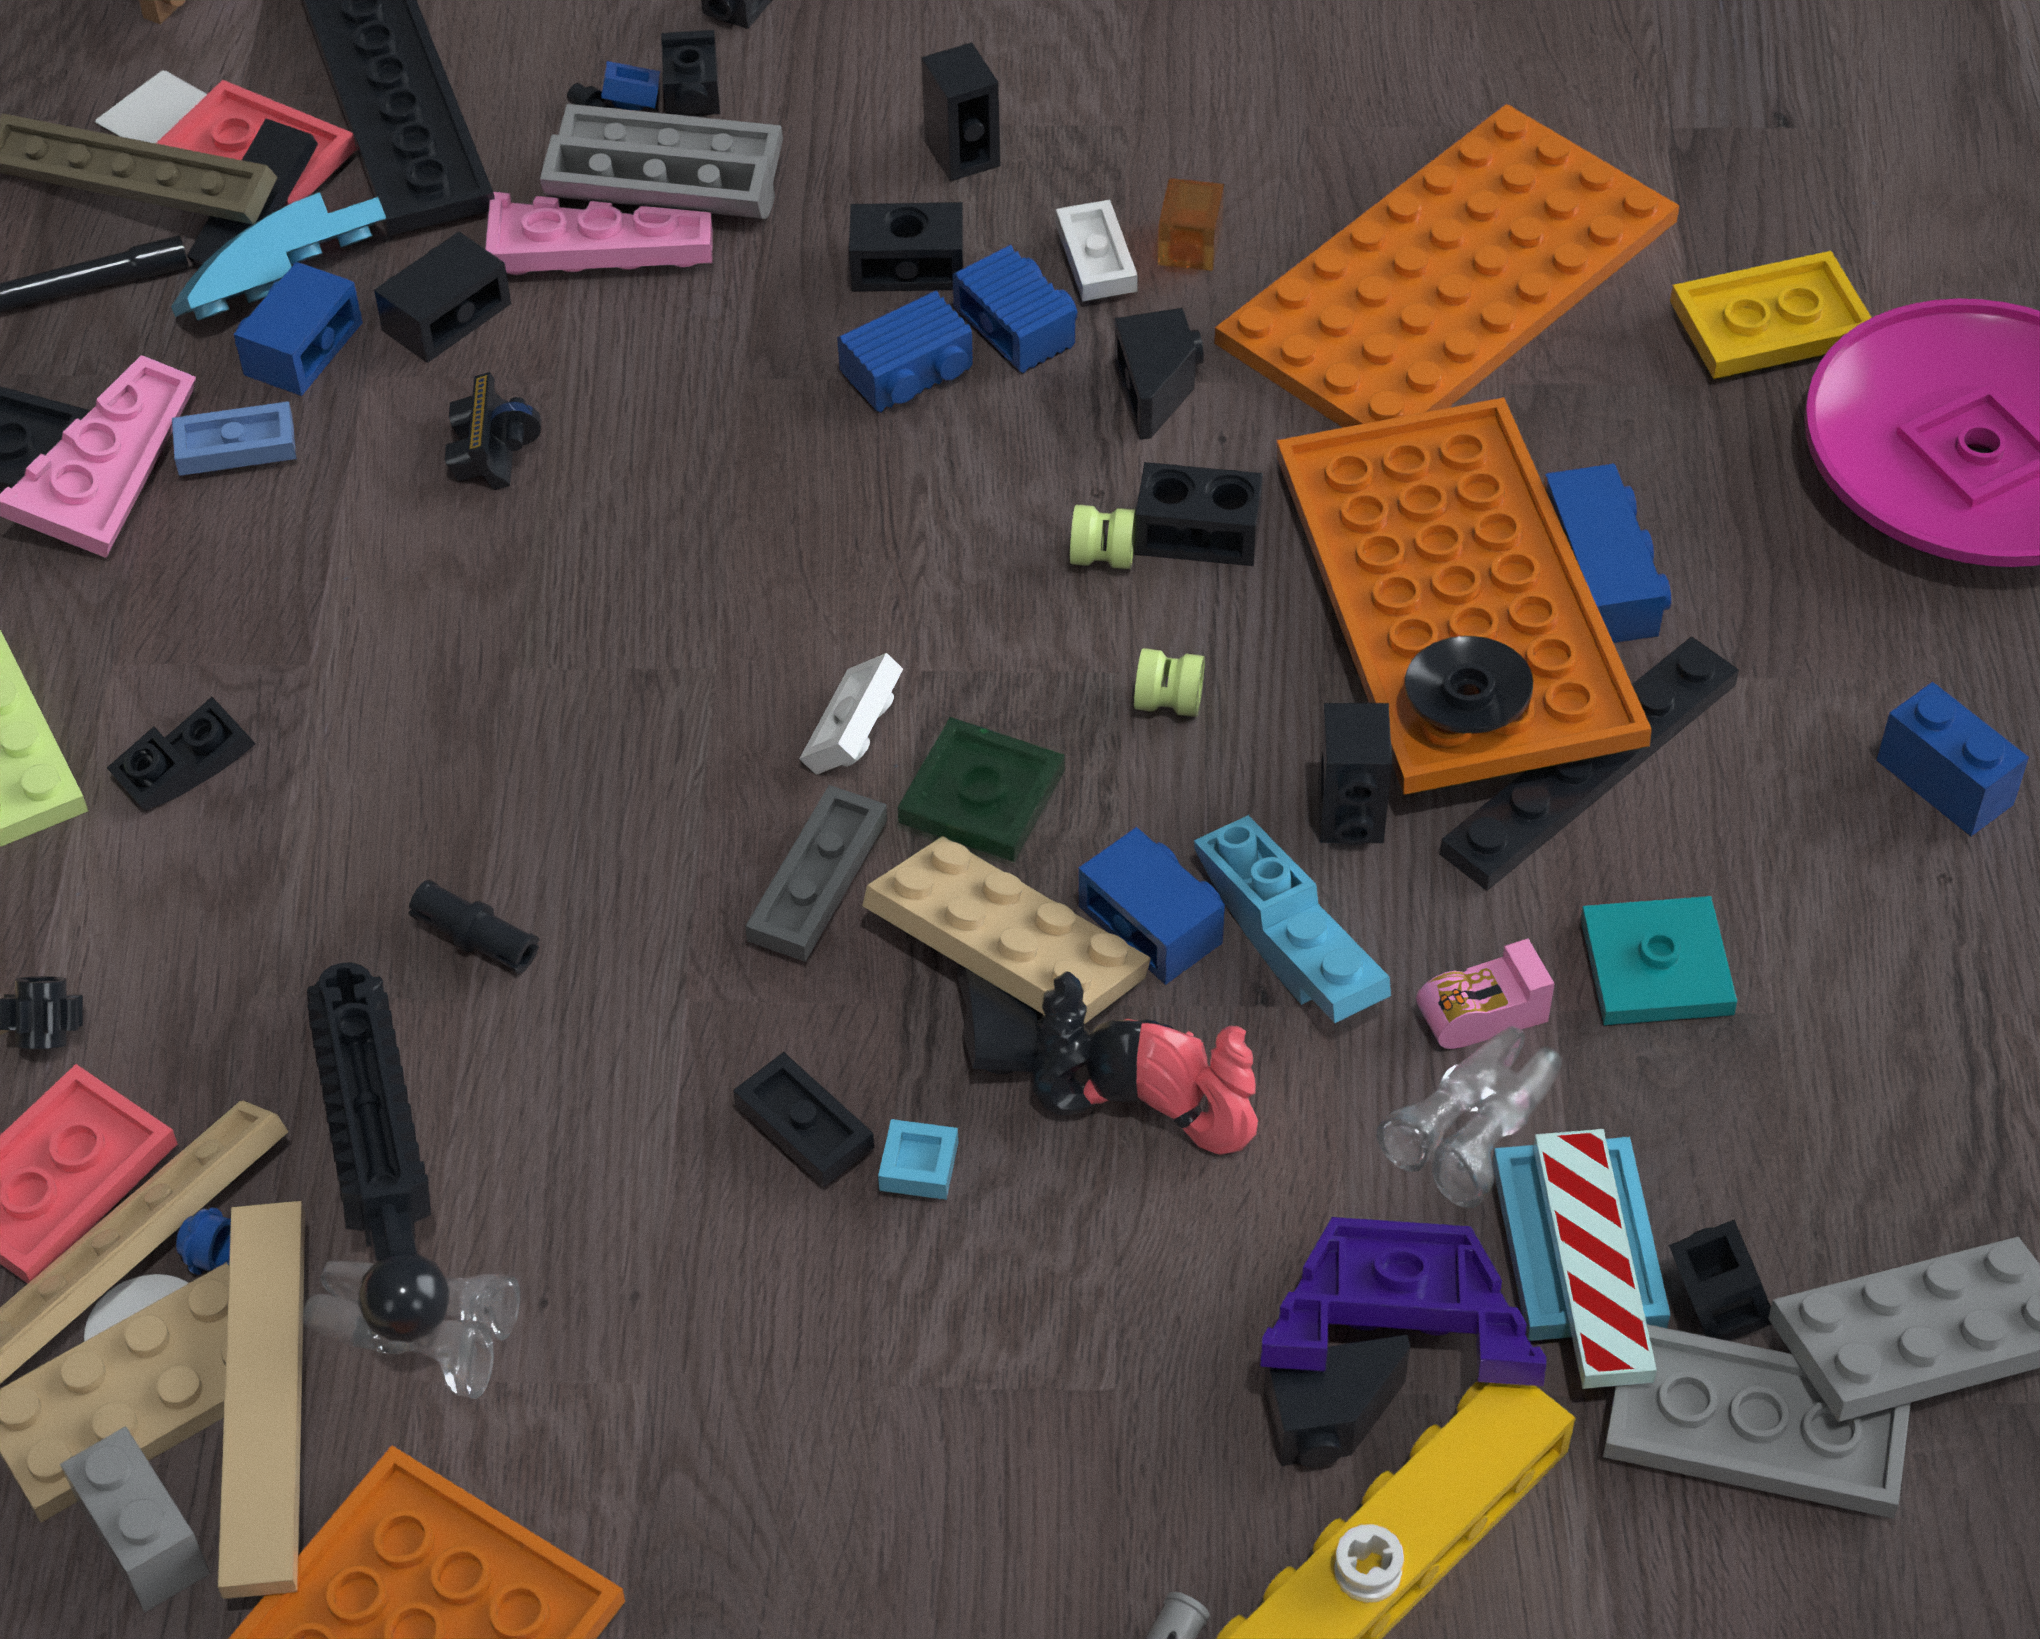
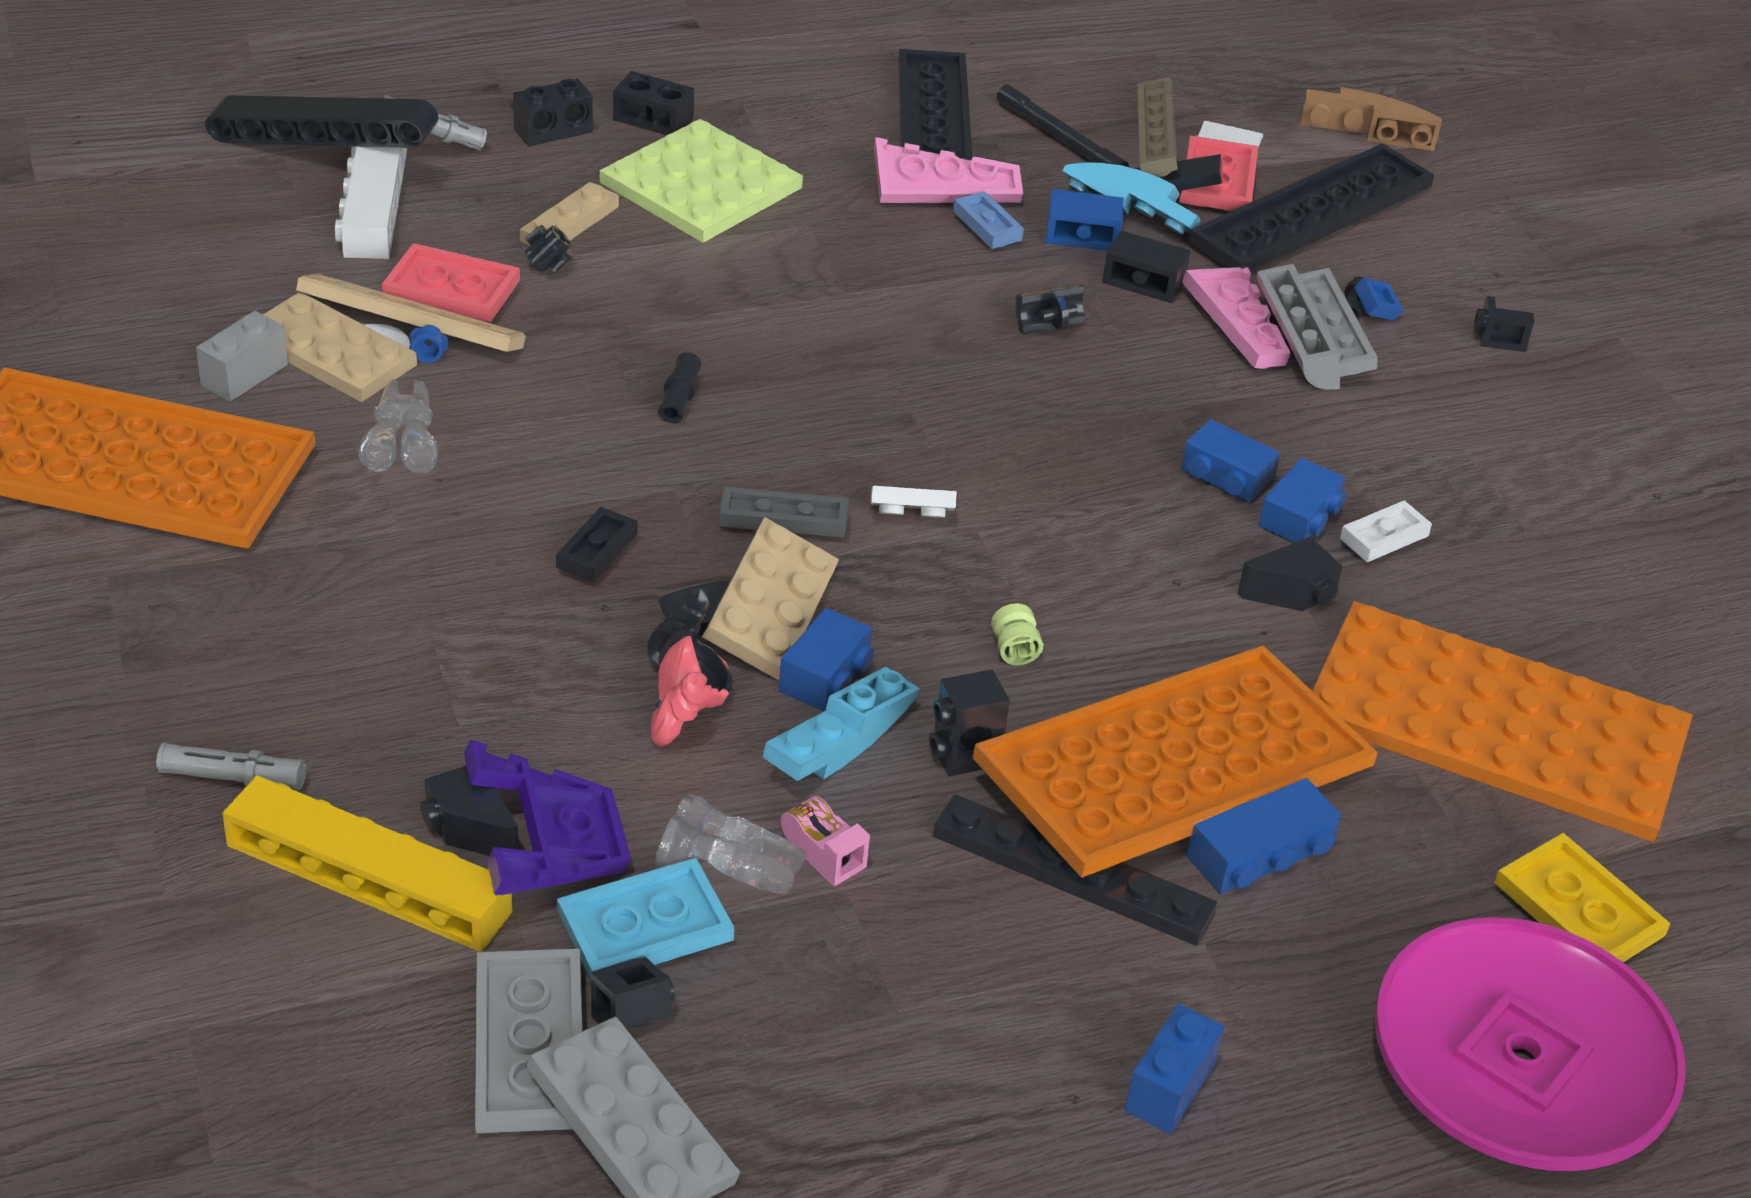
camera: 65 degrees right, 10 degrees down
black slope [107,697,256,810] -> none
tan tile [218,1201,305,1599] -> none
black gear [307,962,450,1343] -> none
black brick [661,30,720,116] -> none
black brick [849,202,964,292] -> none
medium azure plate [878,1119,959,1200] -> none
clear green plate [897,717,1065,862] -> none
black brick [921,42,1001,182] -> none
yellowish green wheel [1070,505,1136,569] -> none
black brick [1135,462,1263,566] -> none
clear orange brick [1158,178,1224,271] -> none
white bush [1334,1524,1404,1603] -> none
black dish [1405,636,1533,734] -> none
light aqua tile [1533,1129,1657,1389] -> none
teal plate [1580,896,1738,1025] -> none

